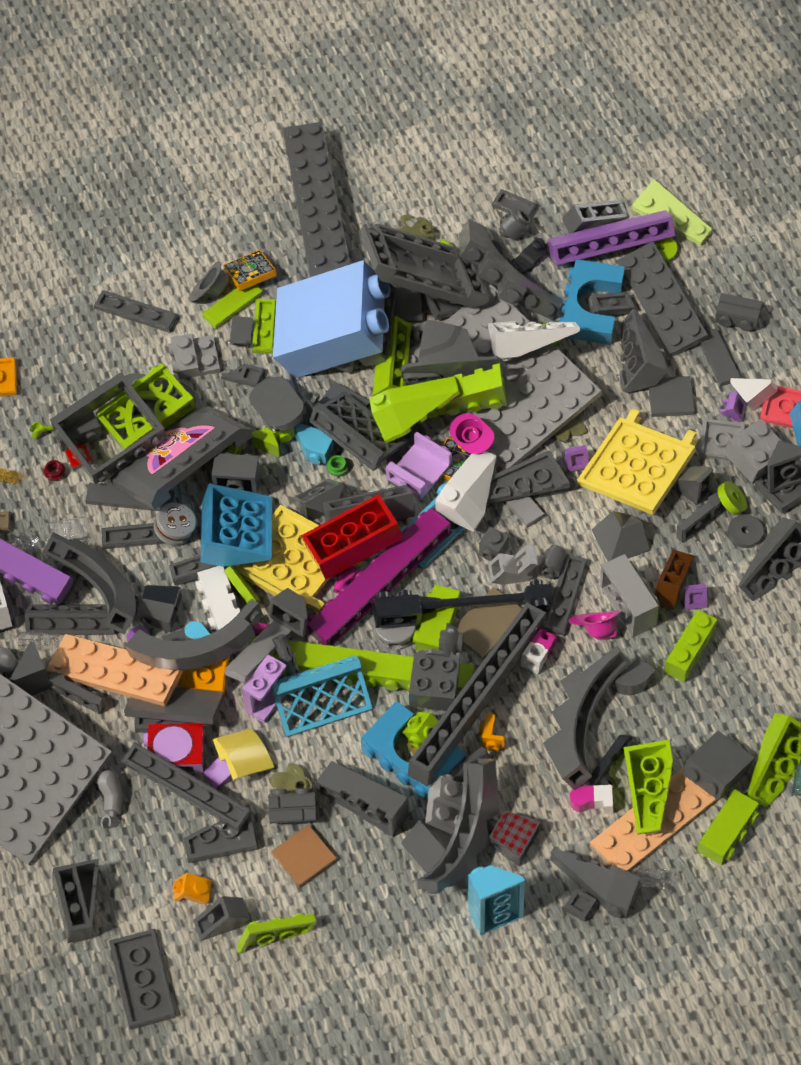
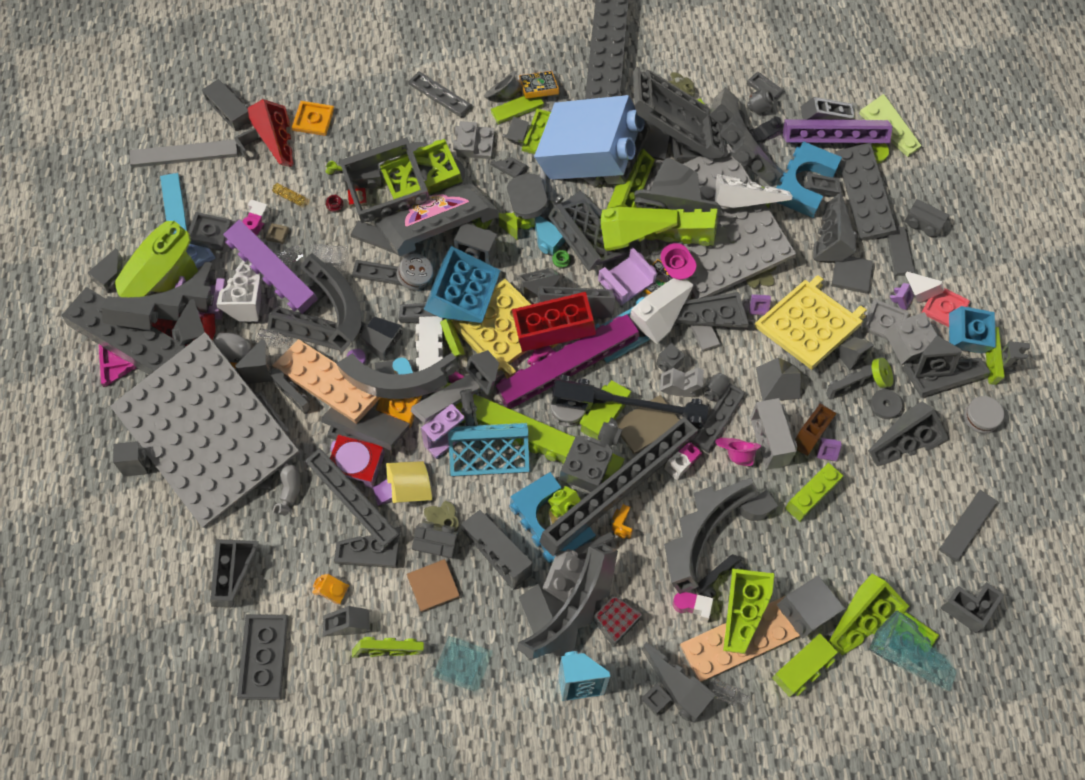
camera: 10 degrees right, 5 degrees up
none -> clear light blue tile [433,636,488,691]

